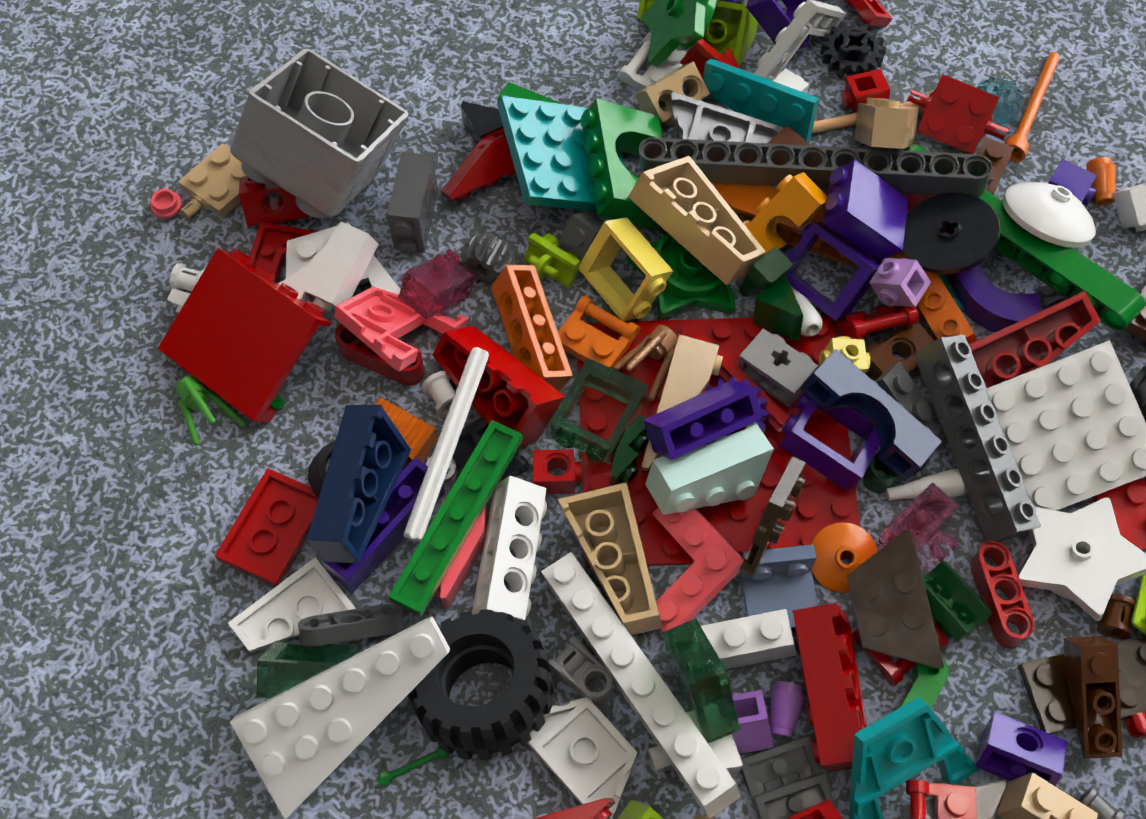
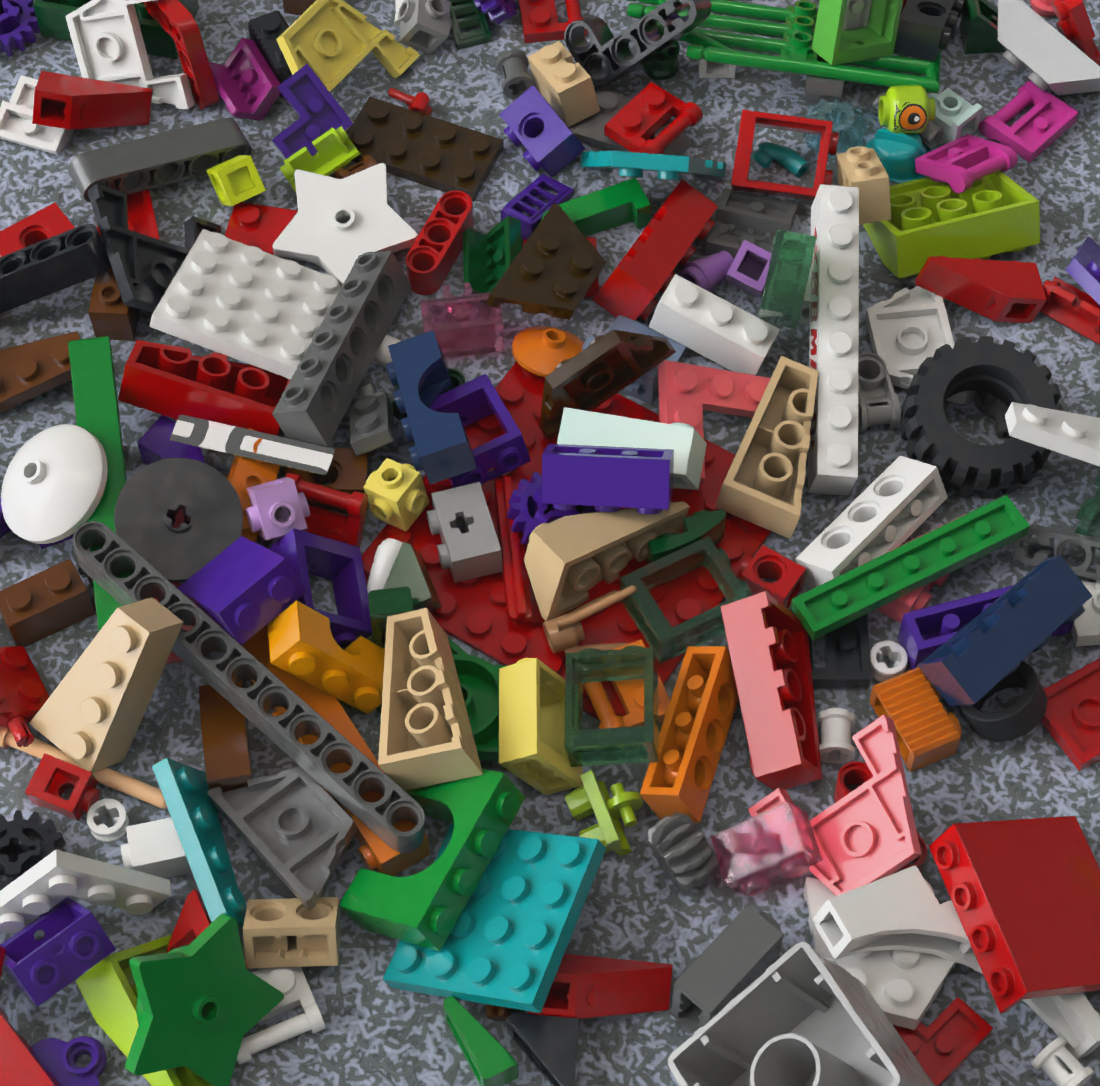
camera: 145 degrees left, 5 degrees down
white axle [404,347,489,542] -> none
dark grey brick [558,211,604,259] -> none
reddish brown slope [1064,636,1123,759] -> none
none -> white bush [86,799,129,843]
none -> sticker [170,415,335,475]
none -> dark purple slope [500,174,574,239]
none -> clear green window [565,645,659,767]

